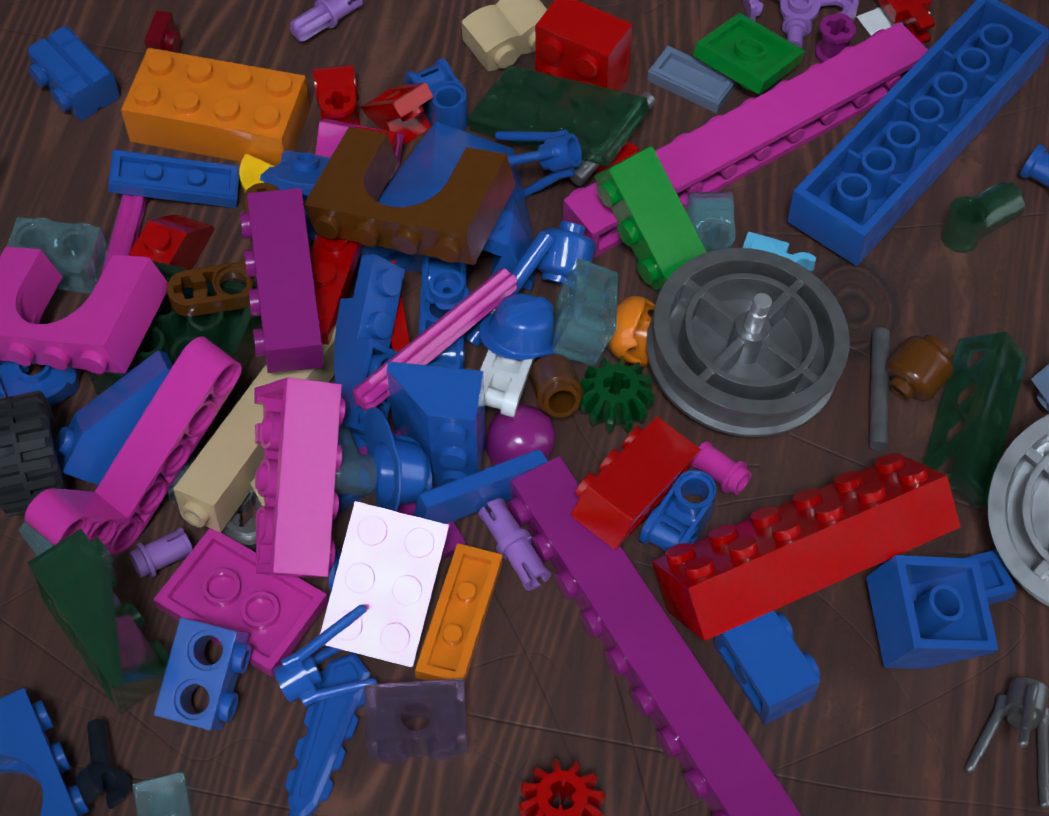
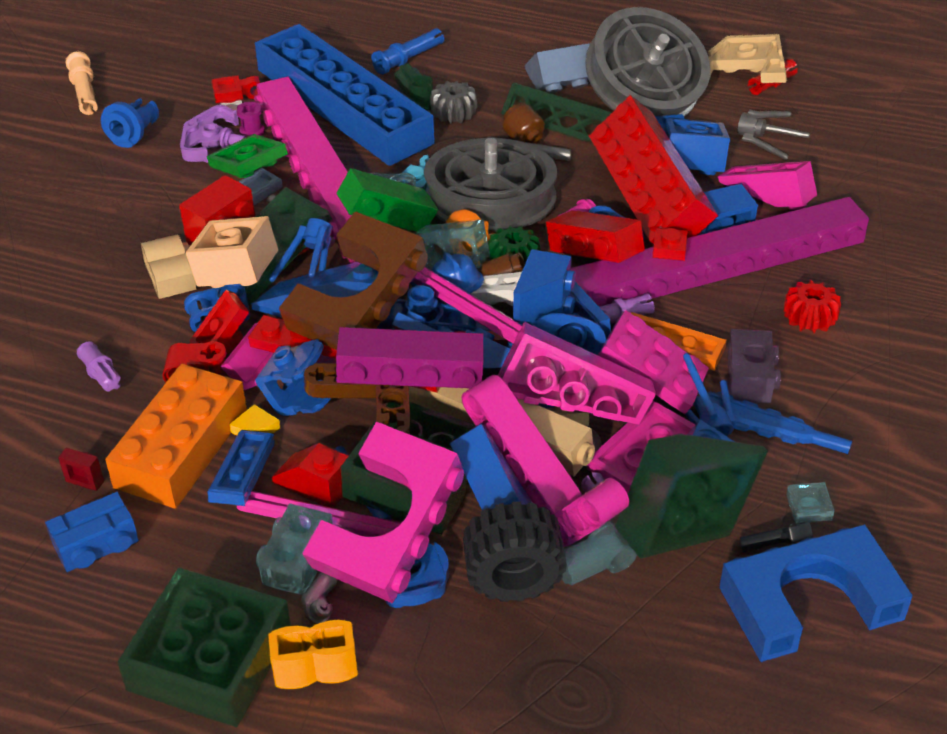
camera: 80 degrees left, 15 degrees down
none -> light nougat brick [186,216,278,288]
none -> flat silver gear [430,80,477,124]
none -> red plate [652,228,688,261]
none -> dark pink slope [718,161,817,210]

